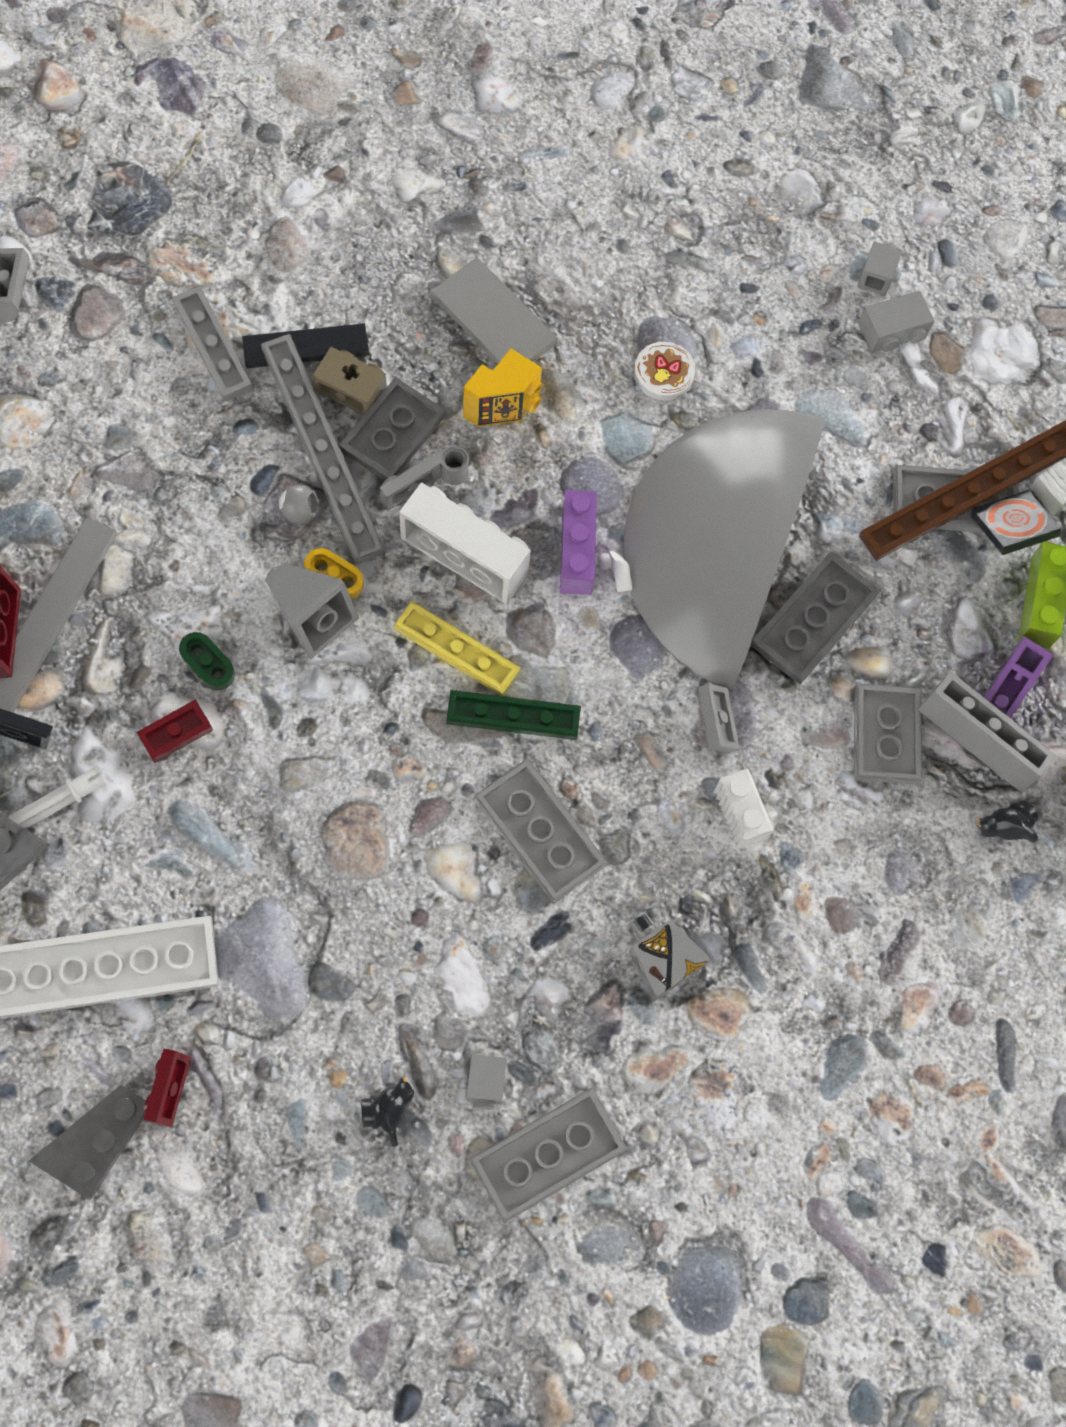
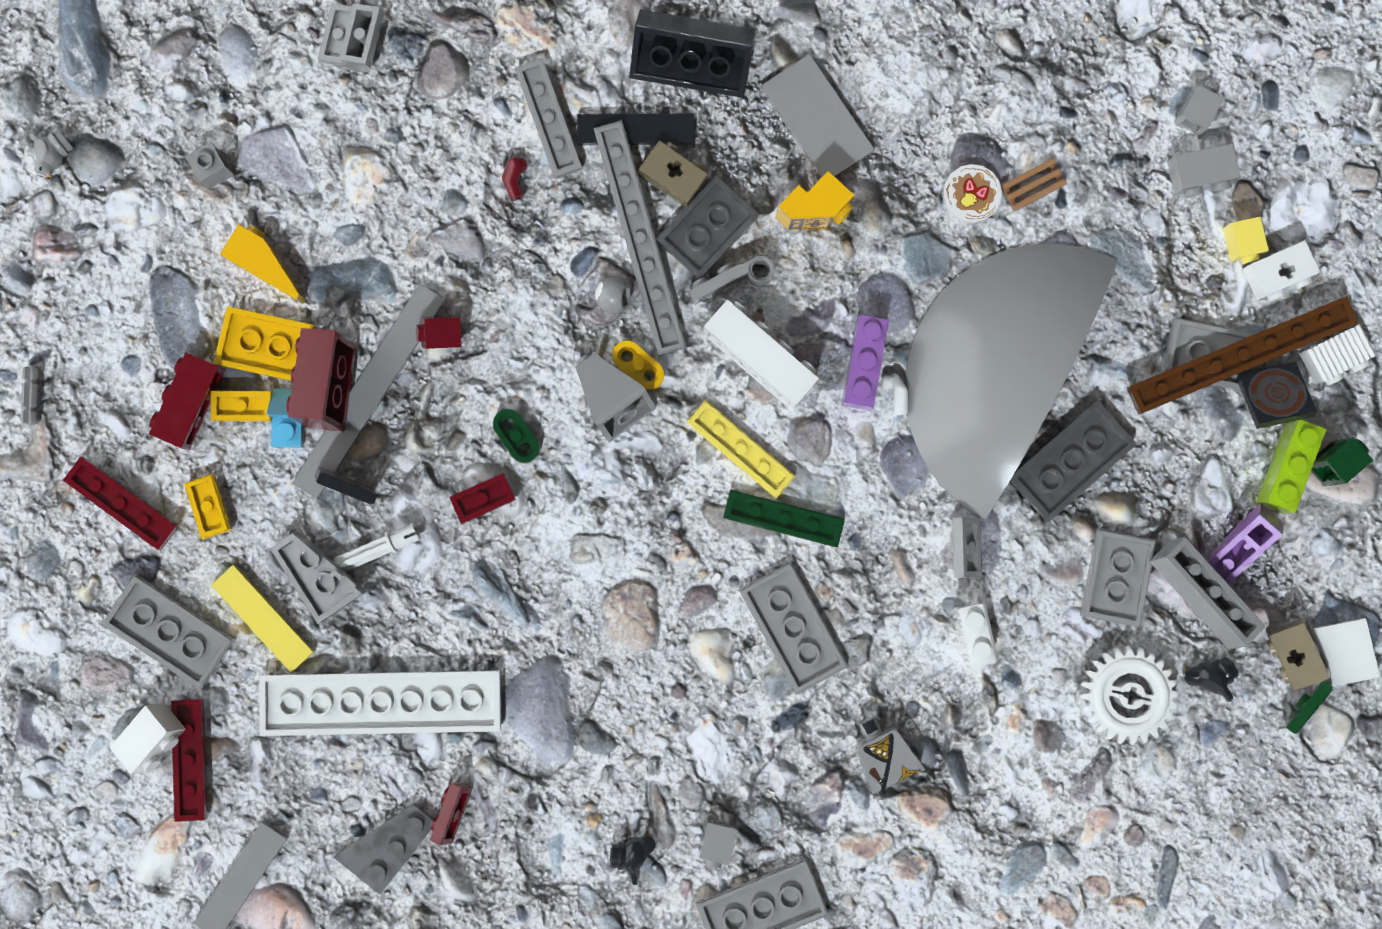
camera: 10 degrees right, 15 degrees up
none -> dark red brick [416,316,462,349]
none -> dark red arm [502,156,528,202]
none -> black slope [629,9,756,98]
none -> medium nougat tile [1001,158,1067,212]
none -> white gear [1080,646,1180,745]
none -> light yellow brick [1223,216,1269,265]
none -> white brick [1242,240,1320,302]

